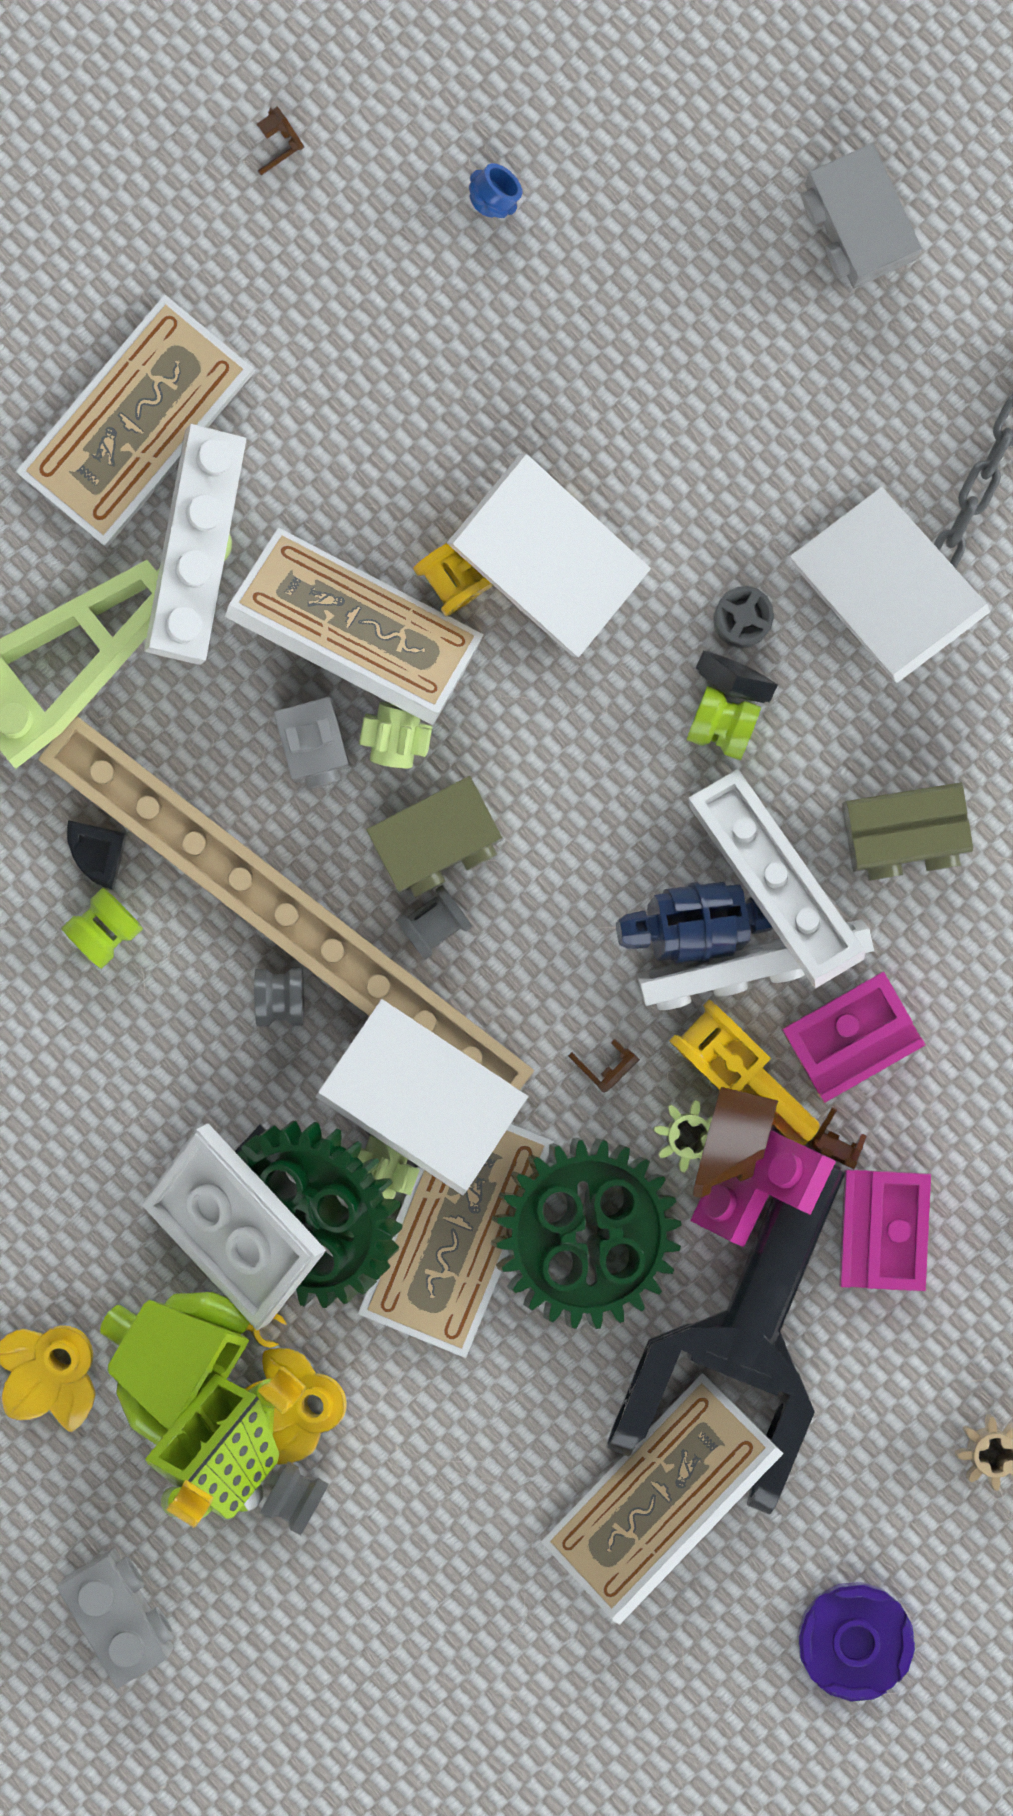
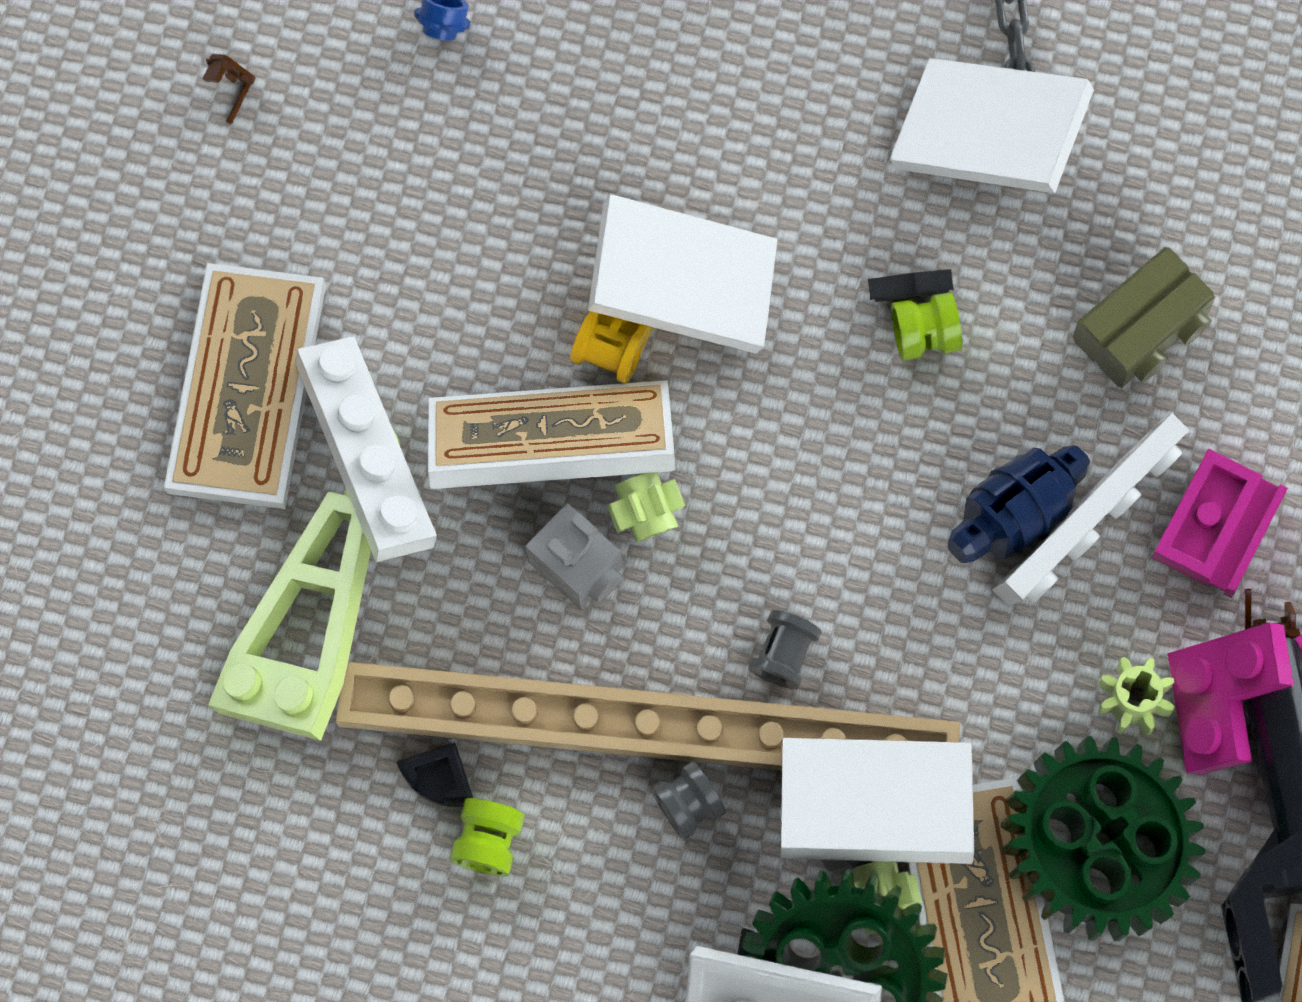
camera: 30 degrees left, 15 degrees down
olive brick [366,776,503,898] -> none
reddish brown piece [568,1039,640,1093] -> none
yellow connector [669,999,820,1146] -> none
white plate [689,769,865,988] -> none
reddish brown slope [692,1087,778,1198] -> none
dark grey wheel [713,586,774,648] -> none

